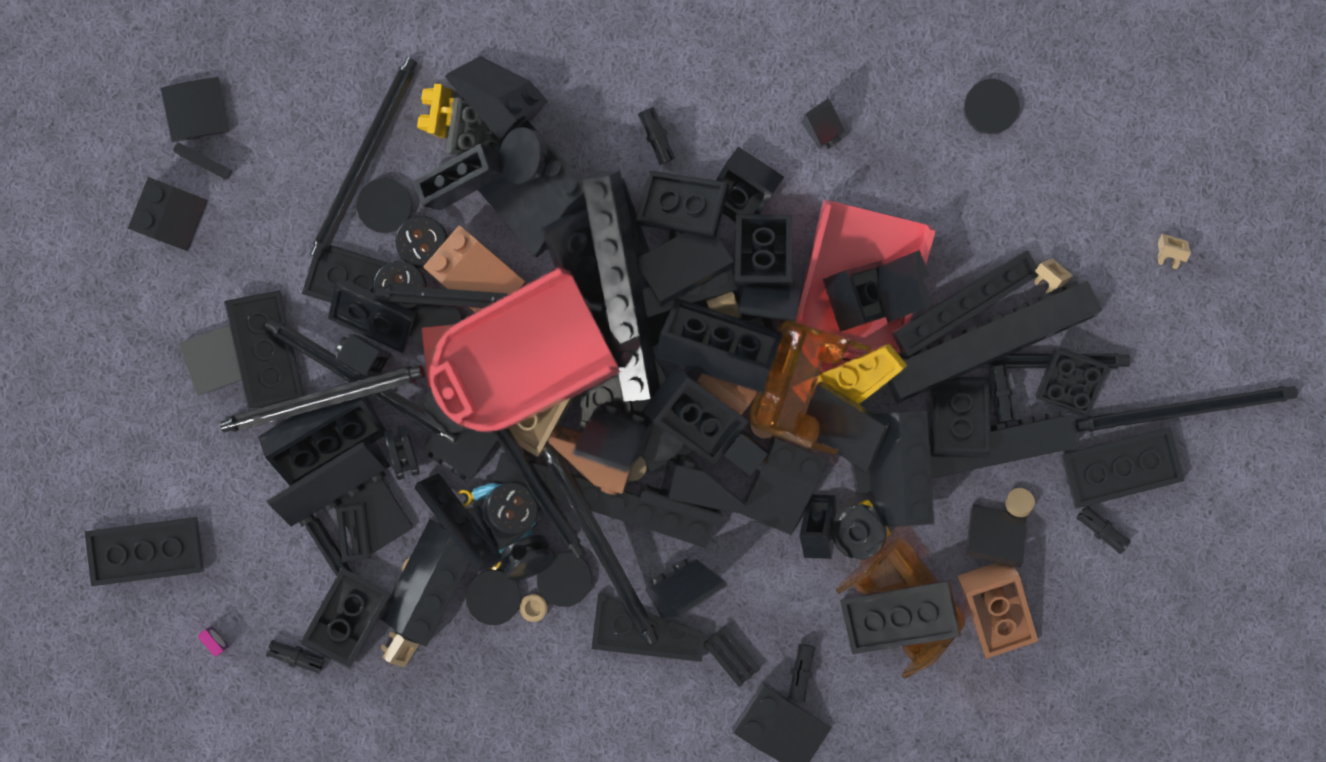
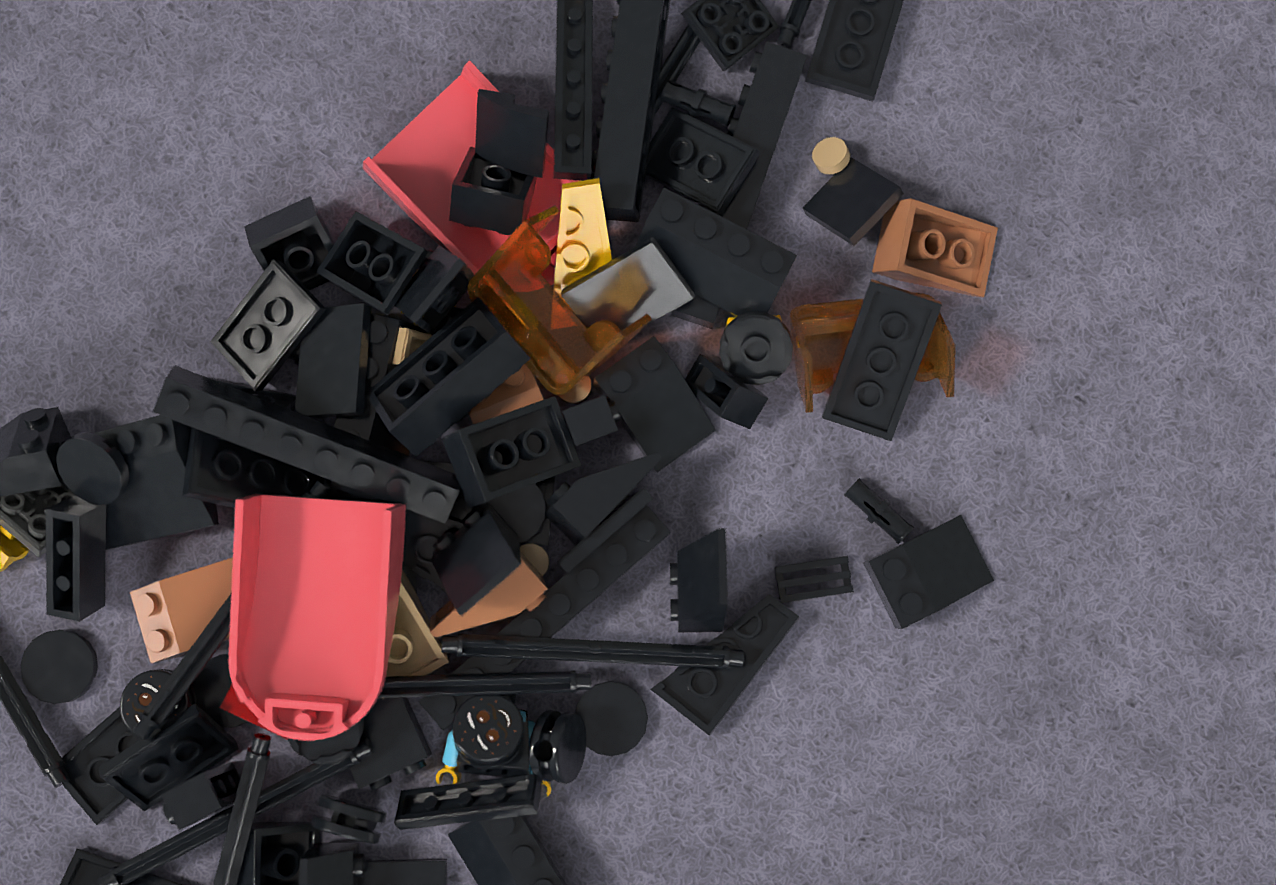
camera: 60 degrees left, 5 degrees down
black head [395,216,448,268] -> none
black tile [466,570,521,625] -> none
tan tile [520,593,548,622] -> none
black pin [638,107,675,165] -> none
black slope [801,99,844,150] -> none
black pin [1076,506,1131,554] -> none

